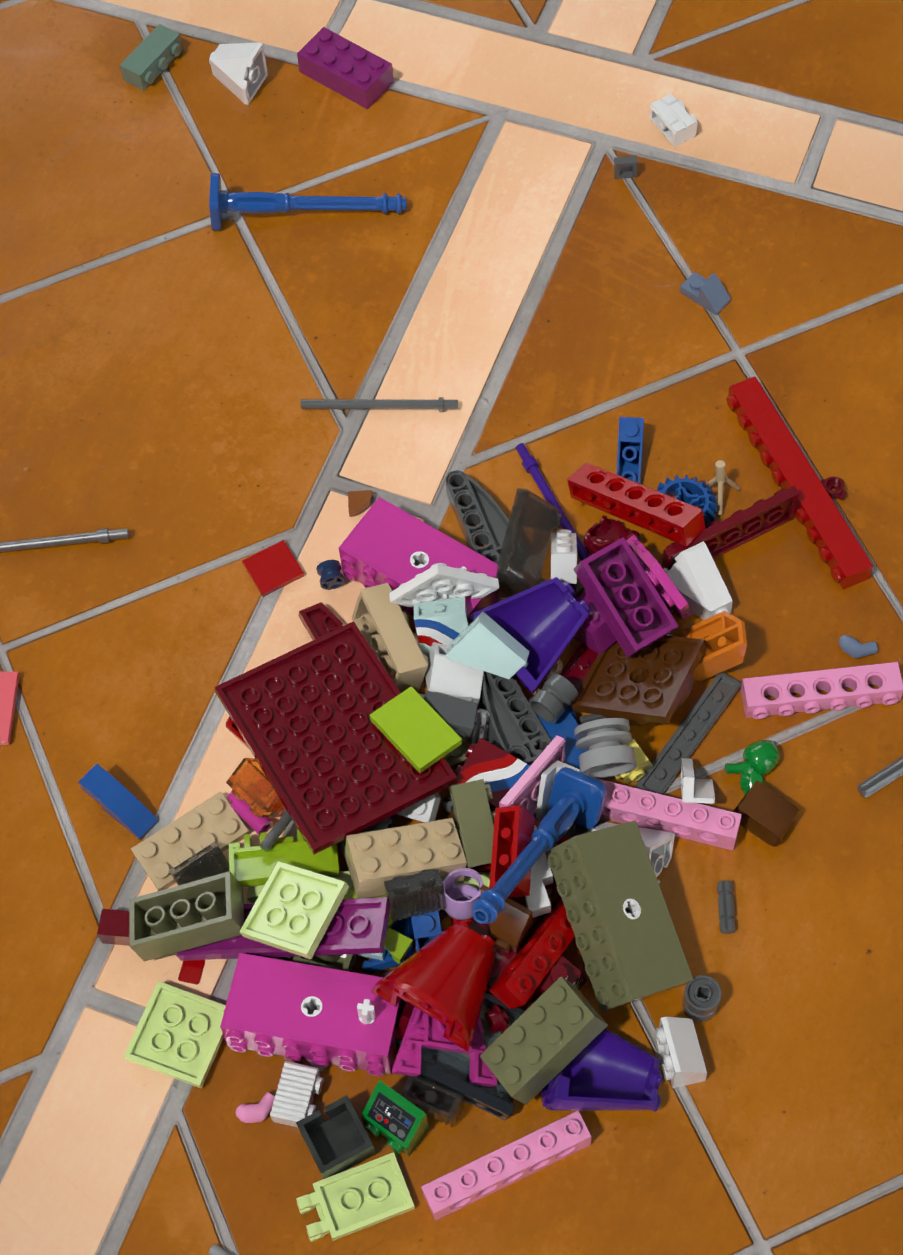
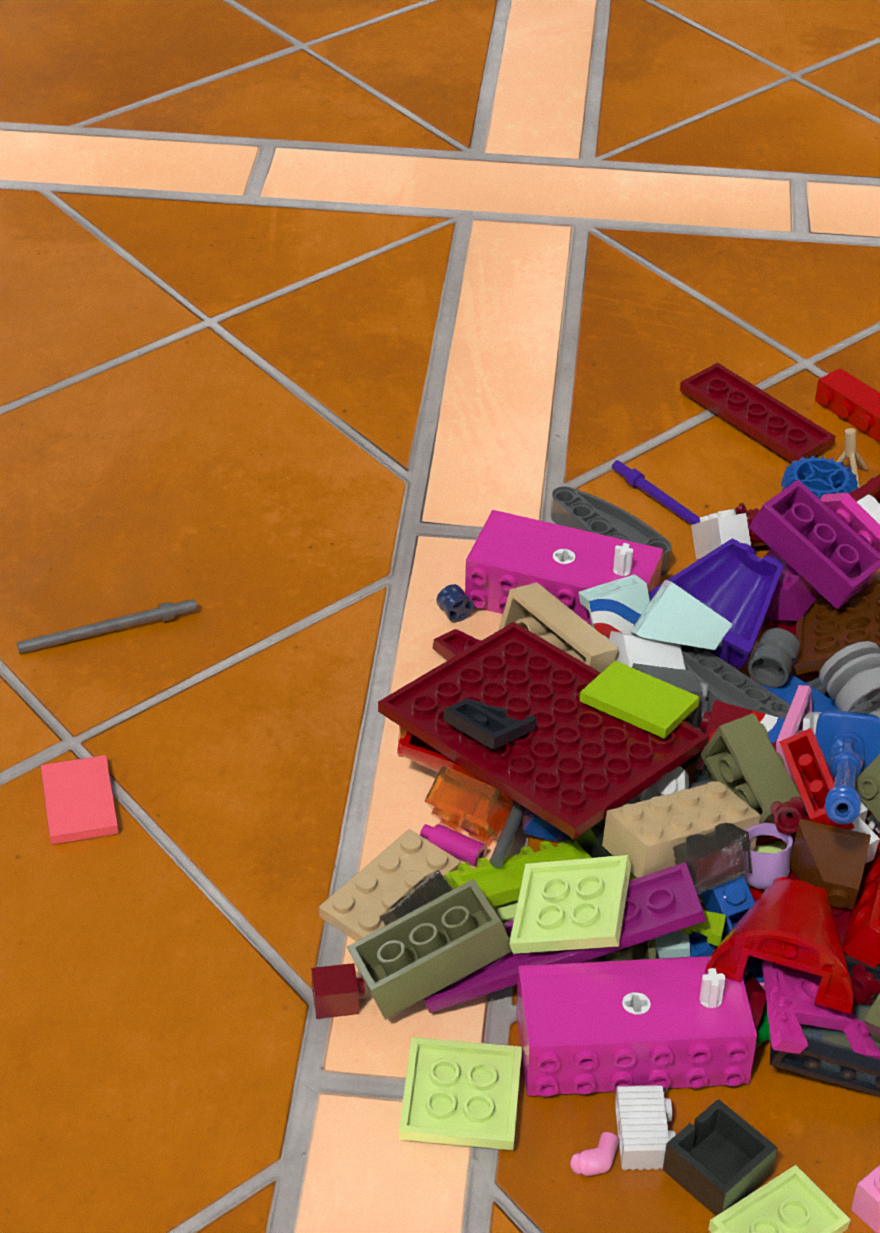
camera: 20 degrees left, 20 degrees down
blue slope [79,763,159,840] -> none
sand green brick [120,24,183,91] -> none
red sticker [178,960,205,985] -> none
white slope [209,42,268,105] -> none
blue piece [209,173,406,230] -> none
red piece [242,540,305,597] -> none
magenta brick [297,27,394,109] -> none
dark grey bar [301,397,458,411] -> none
dark orange tile [348,490,373,517] -> none
slope [361,1080,429,1156] -> none
white plate [389,563,499,607] -> none
clear smoke brick [401,1076,465,1127] -> none
clear smoke windscreen [496,488,562,602] -> none
red brick [567,463,706,546] -> none
dark grey plate [614,155,638,179] -> none
blue slope [616,417,644,484] -> none
white brick [649,94,698,147] -> none
sand blue slope [680,272,731,316] -> none
none -> black wing [443,699,537,750]
none -> dark red plate [680,362,836,463]
none -> dark red plate [770,796,810,834]

